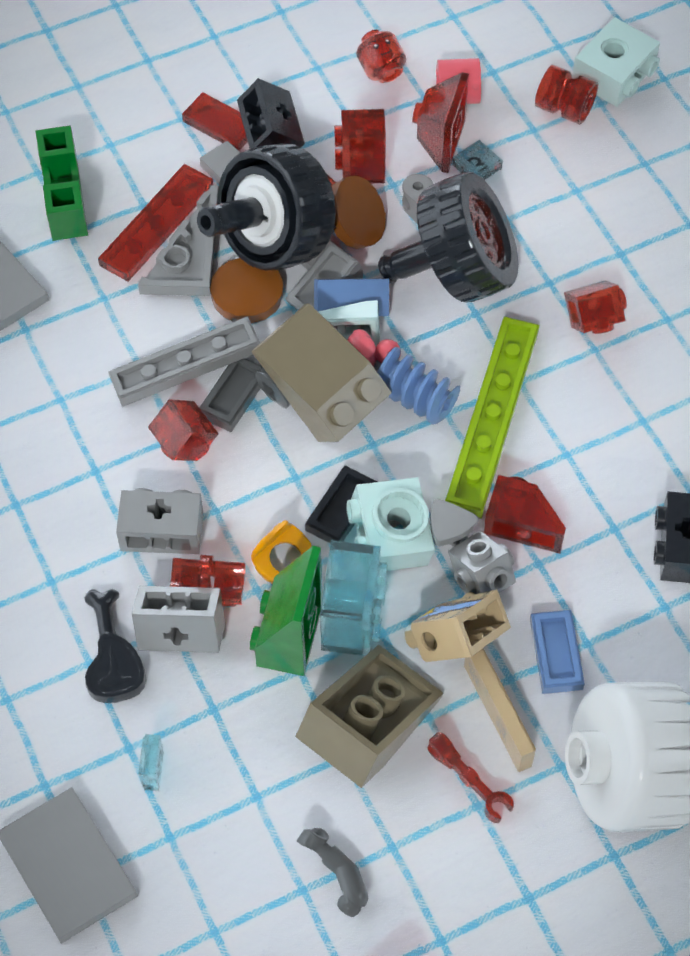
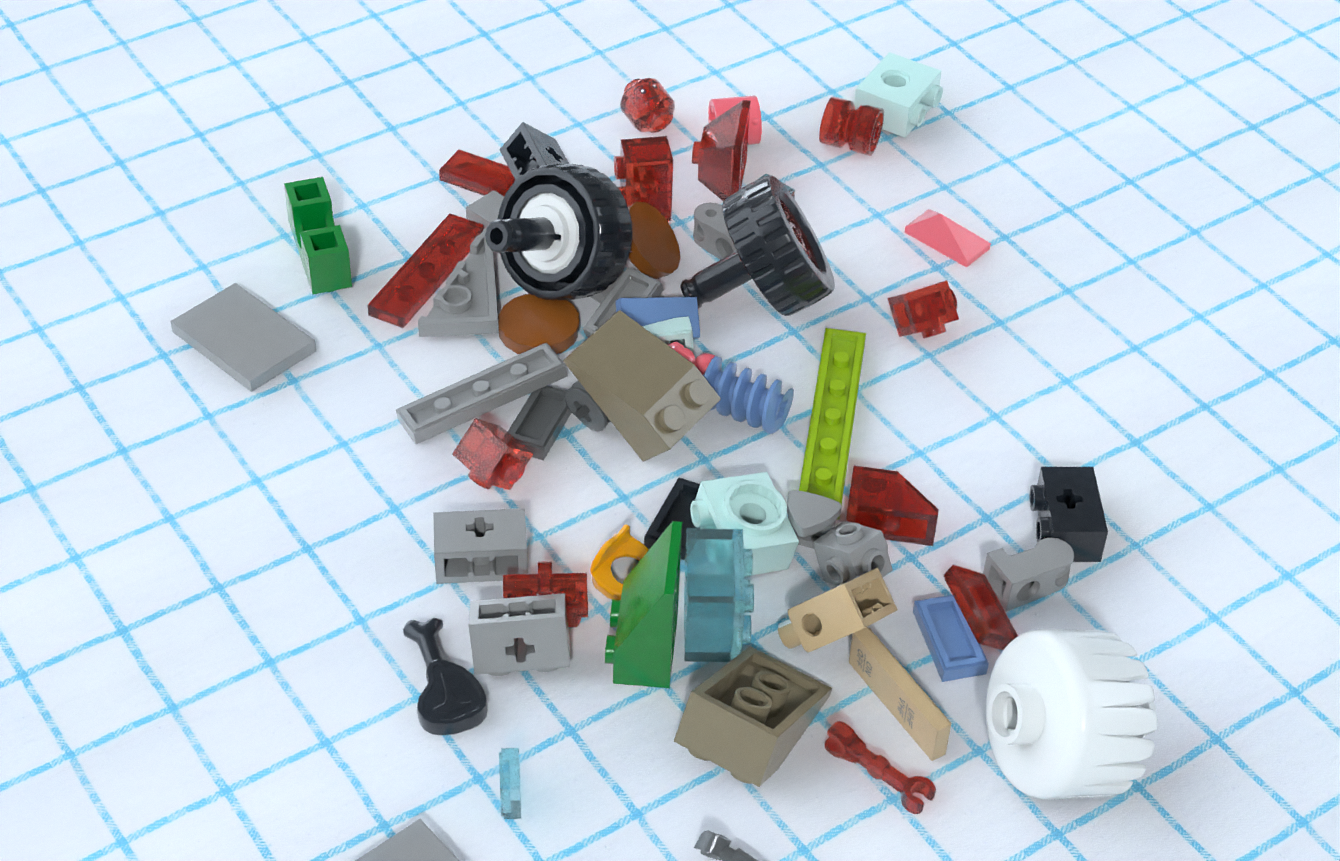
camera: 10 degrees left, 15 degrees down
none -> coral slope [905,209,991,267]
none -> clear red tile [943,564,1018,650]
none -> light grey leg [981,538,1074,612]

